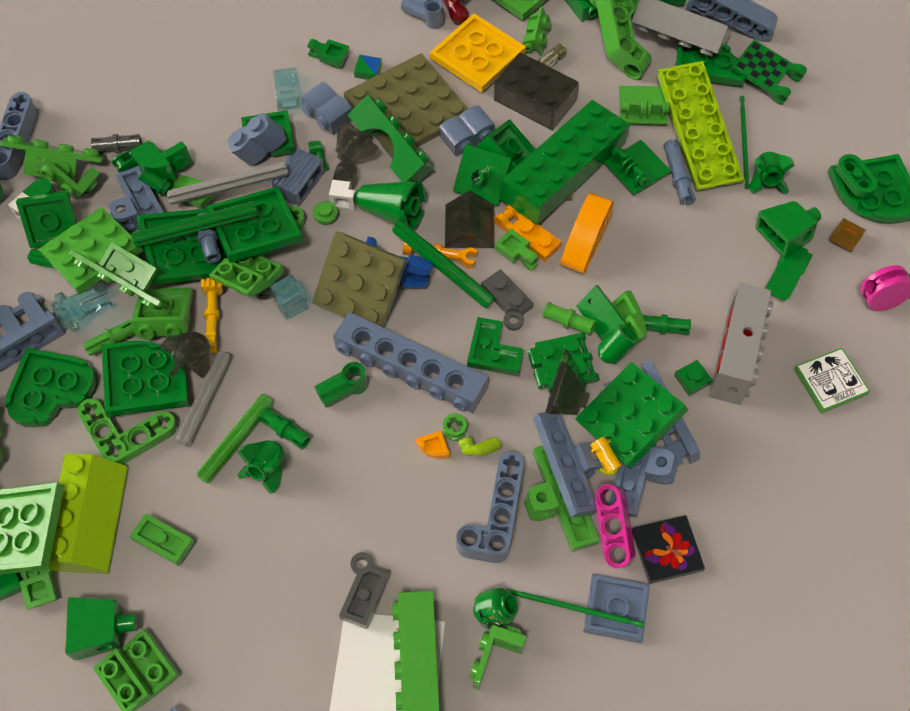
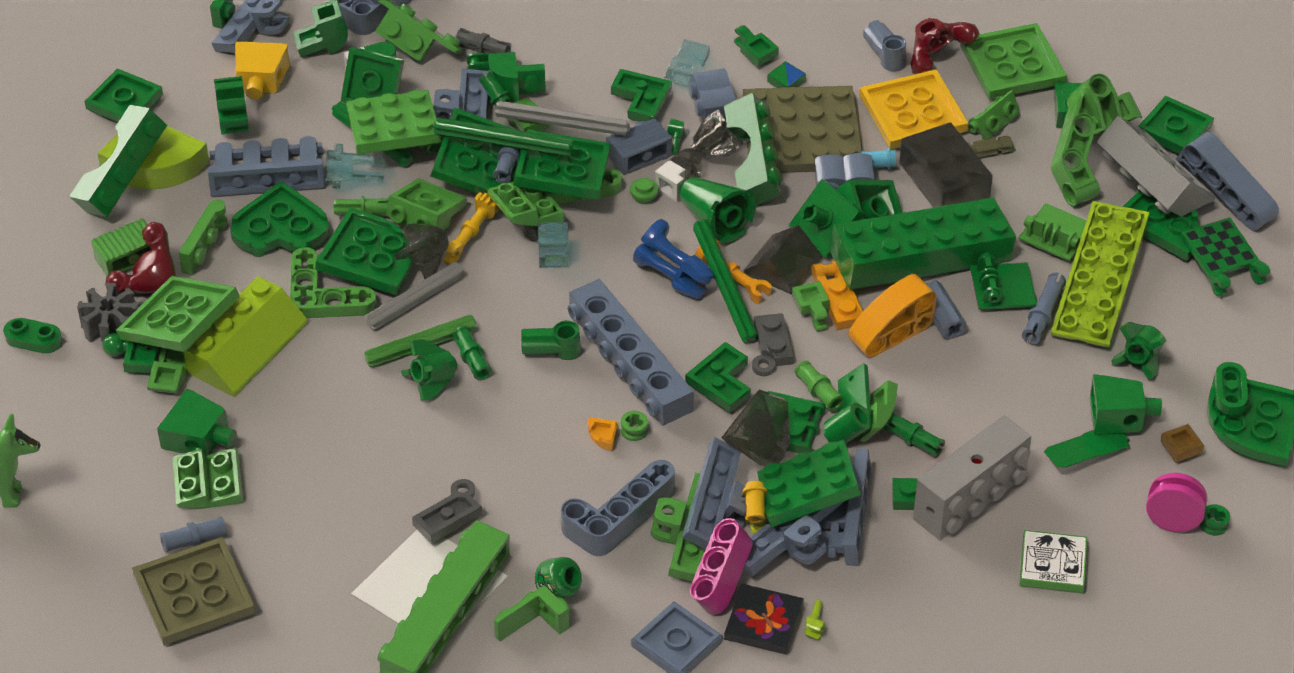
camera: 30 degrees right, 15 degrees down
bright green bracket [37,158,100,199] -> none
bright green bracket [69,242,167,310] -> none
bright green plate [129,513,195,566] -> none
sand blue brick [228,113,286,166] -> none
olive plate [312,231,407,328] -> none
lime arm [459,436,501,456] -> none
green piece [507,588,644,628] -> none
green piece [740,96,750,189] -> none
none -> lime hand [804,600,826,640]
none -> medium azure pin [861,148,896,170]
none -> sand blue axle [926,280,966,340]

